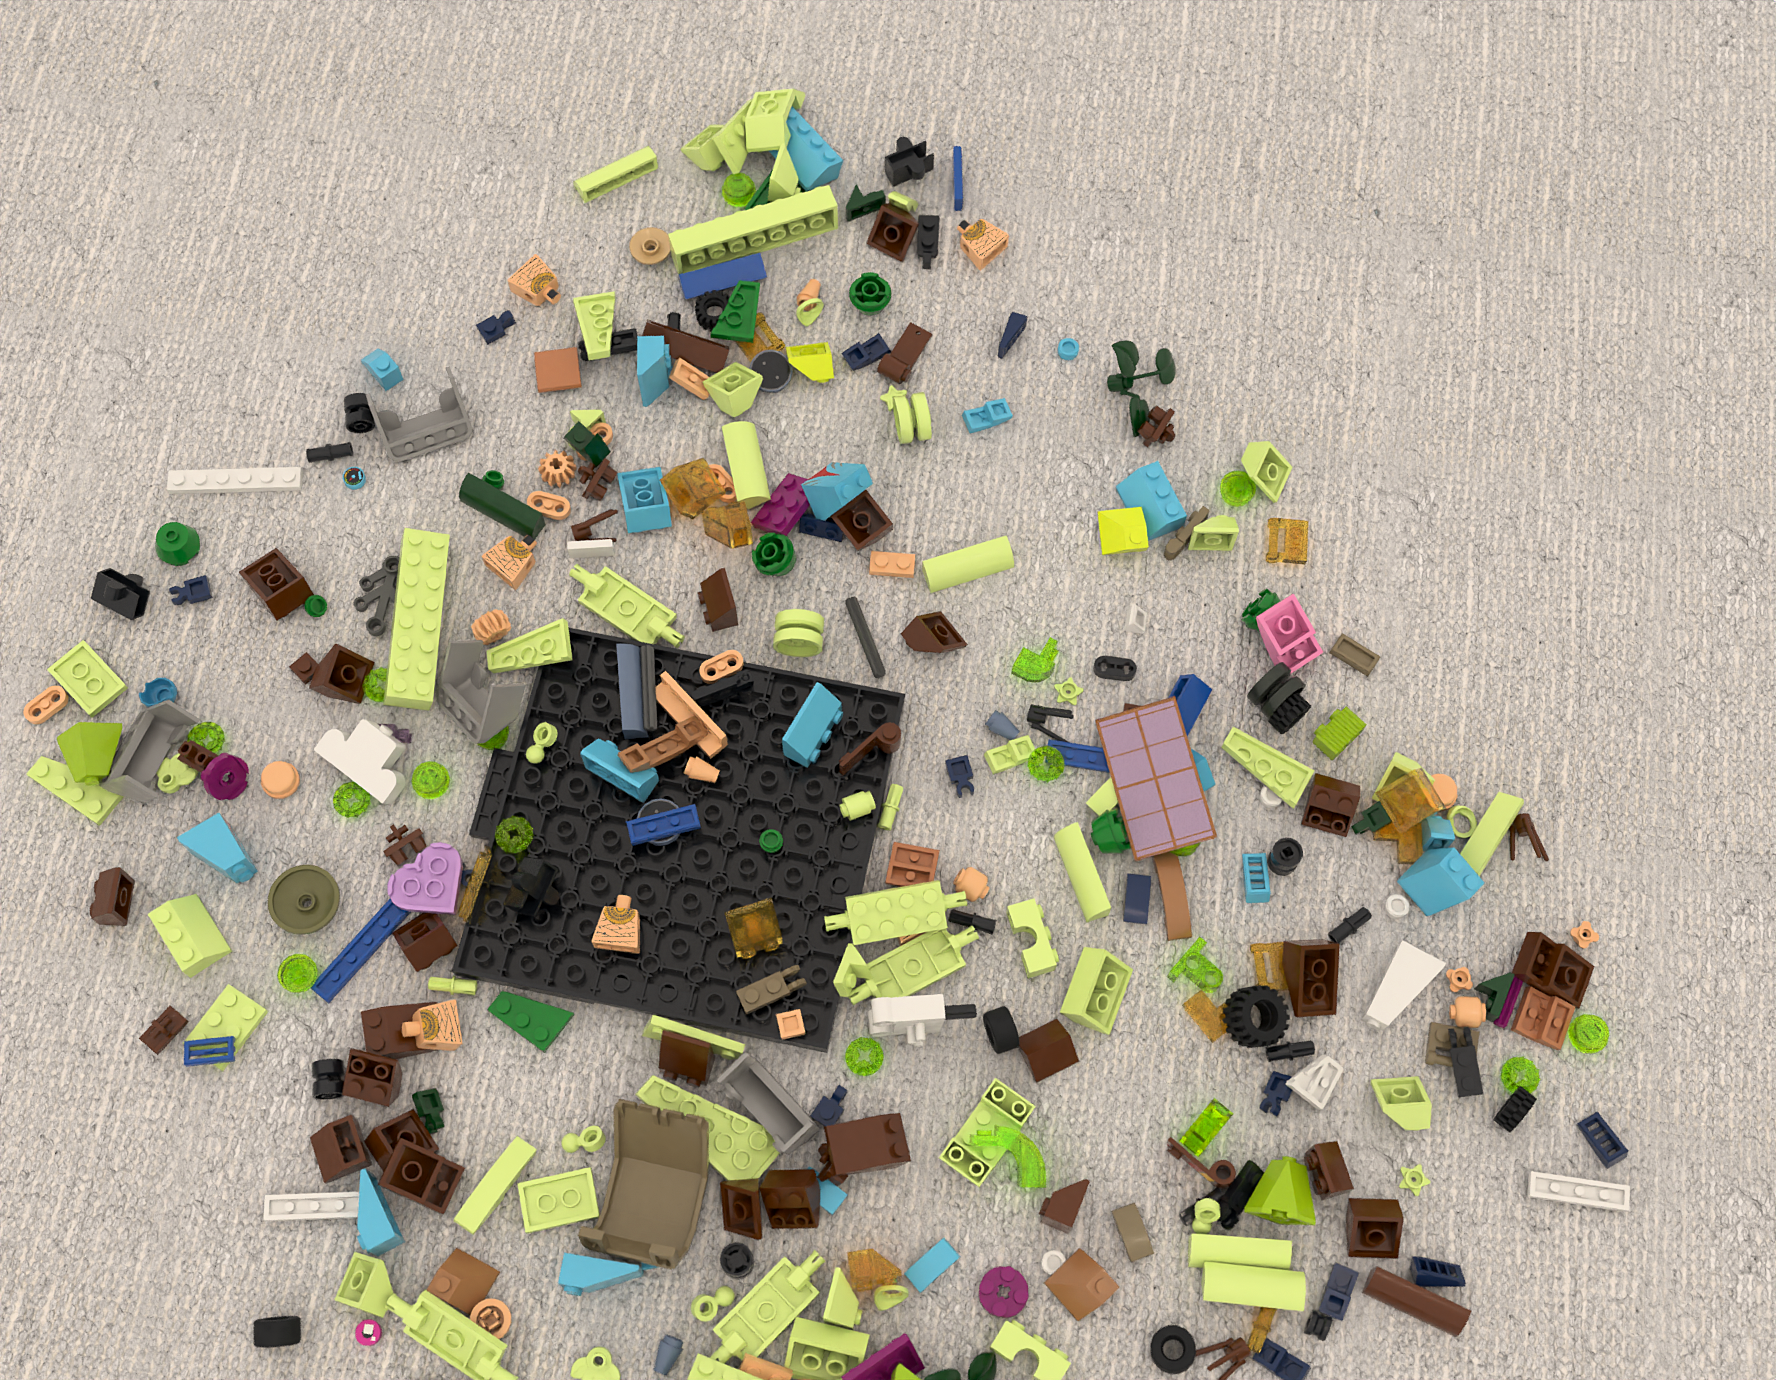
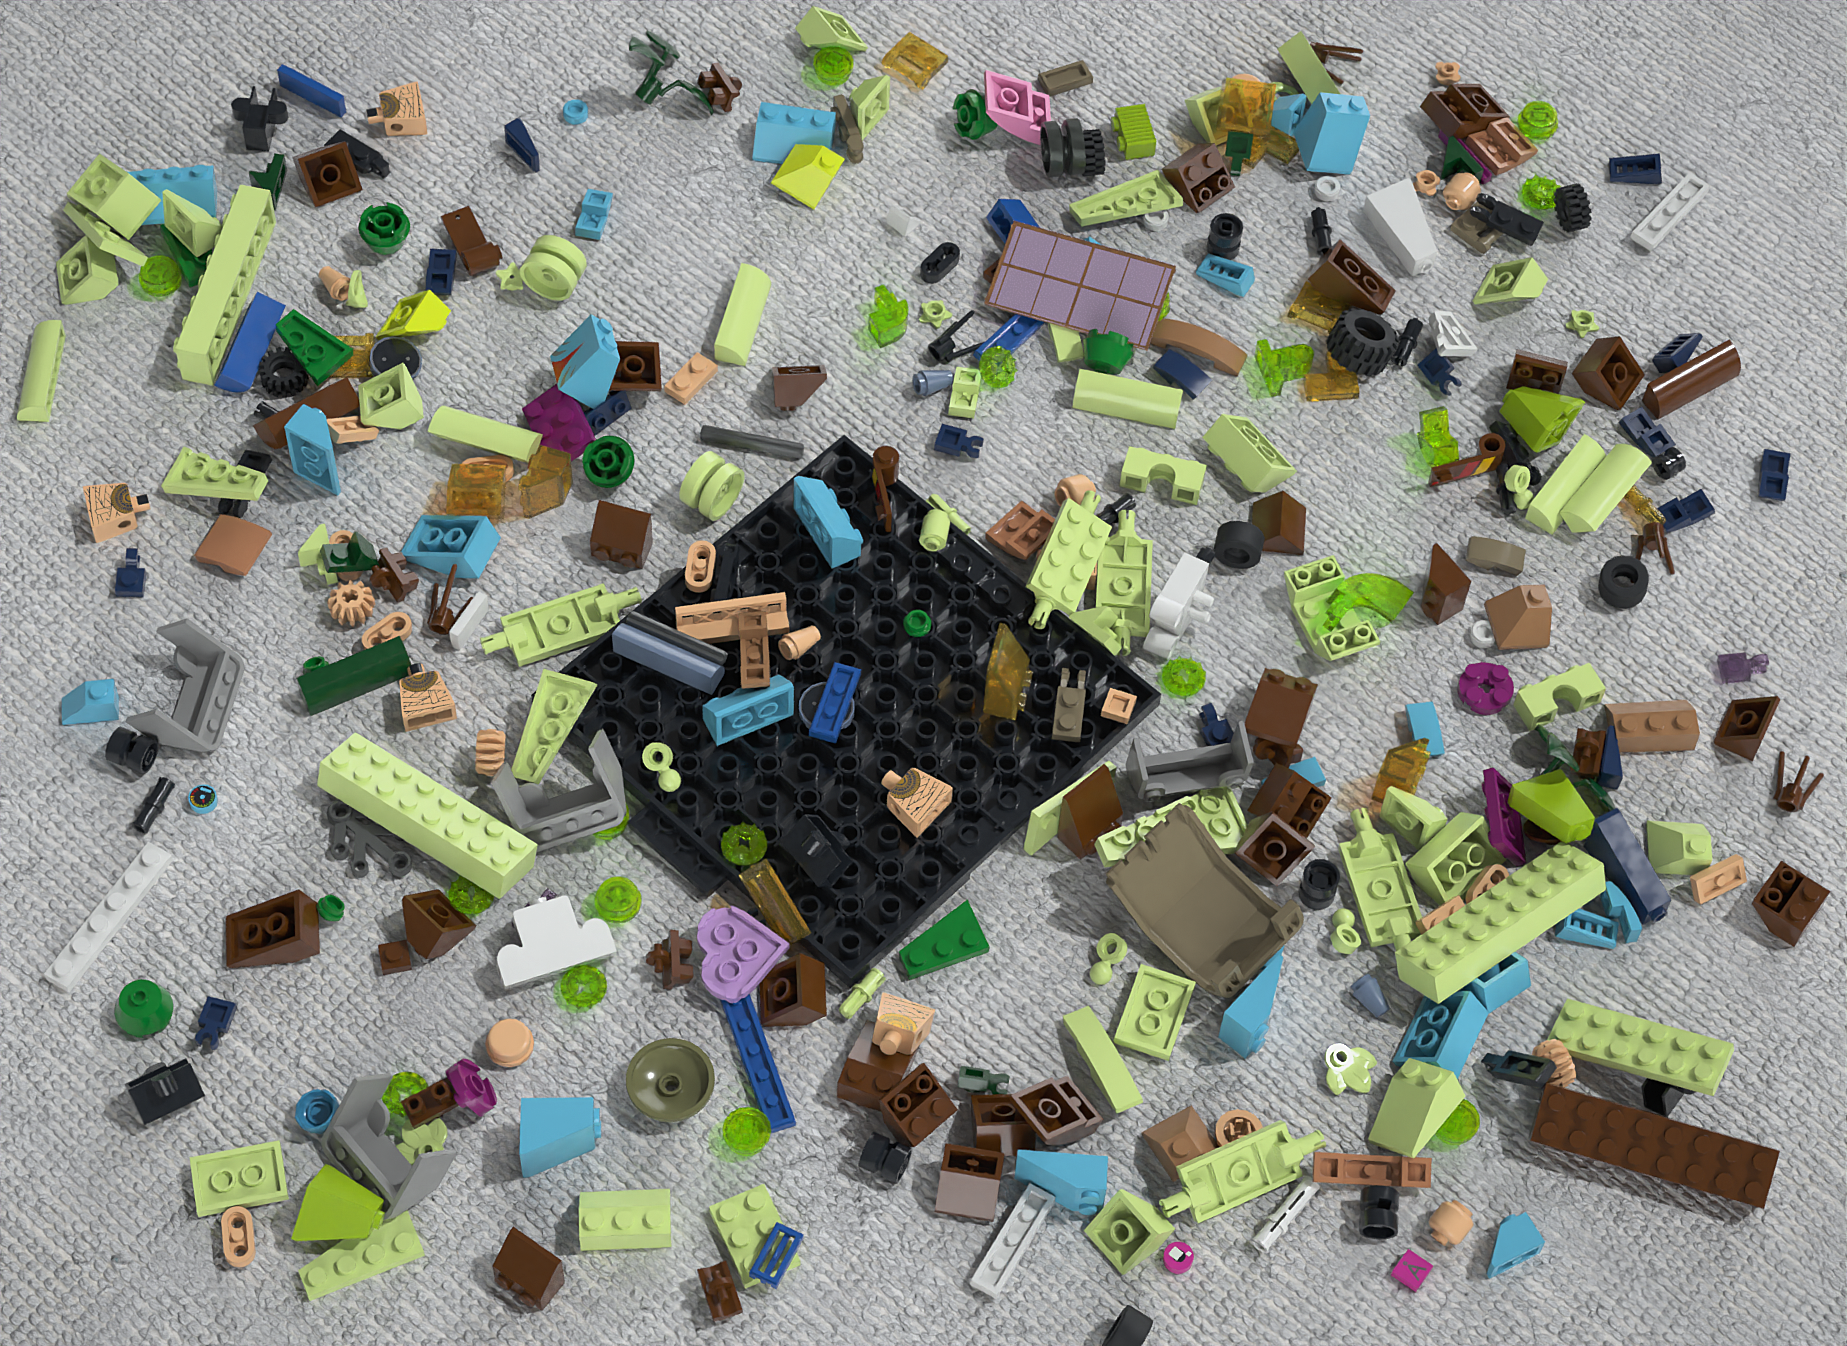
camera: 60 degrees left, 10 degrees down
tan dish [629,227,671,265] -> none
yellowish green piece [874,1285,909,1311] -> none
yellowish green slope [888,191,919,212] -> none

